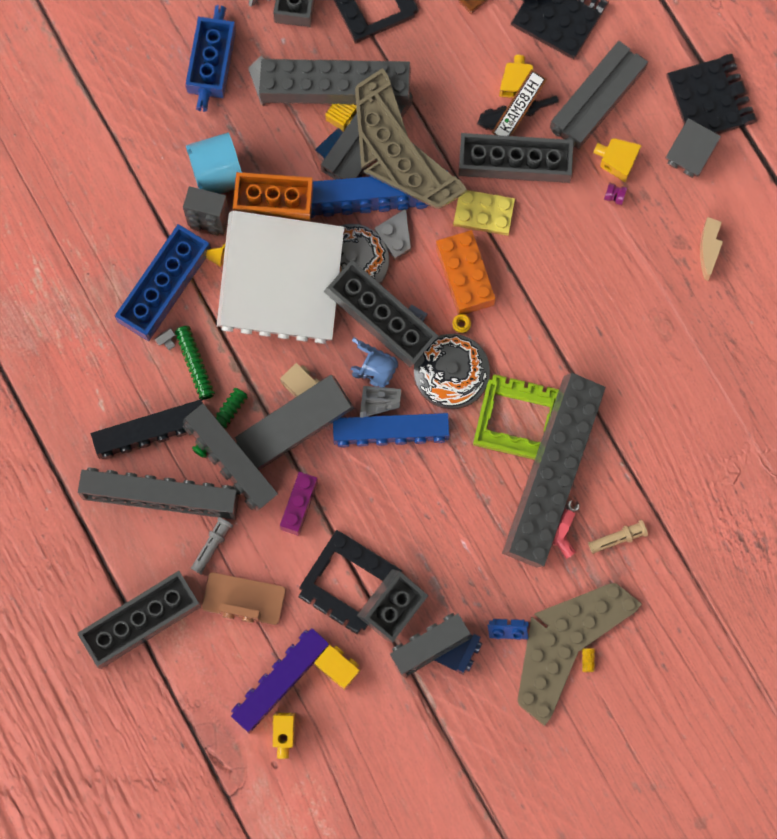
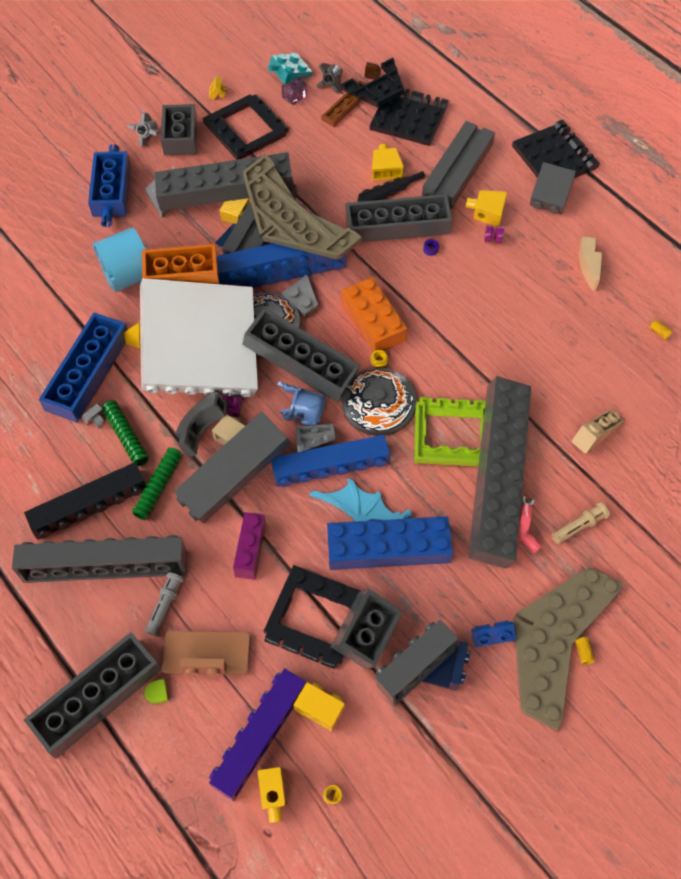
camera: 10 degrees left, 15 degrees down
dark grey brick [183,186,230,235] -> none
dark grey brick [183,404,278,511] -> none
light yellow plate [453,190,515,236] -> none
tile [491,69,547,136] -> none
none -> lime tile [144,679,169,704]
none -> dark grey arch [175,392,228,457]
none -> magenta tile [223,395,243,417]
none -> medium azure animal [309,478,412,522]
none -> yellow hinge [323,785,342,805]
none -> blue brick [327,516,453,570]
none -> dark purple bush [423,239,439,256]
none -> tan slope [571,409,624,454]
none -> yellow piece [649,319,673,340]

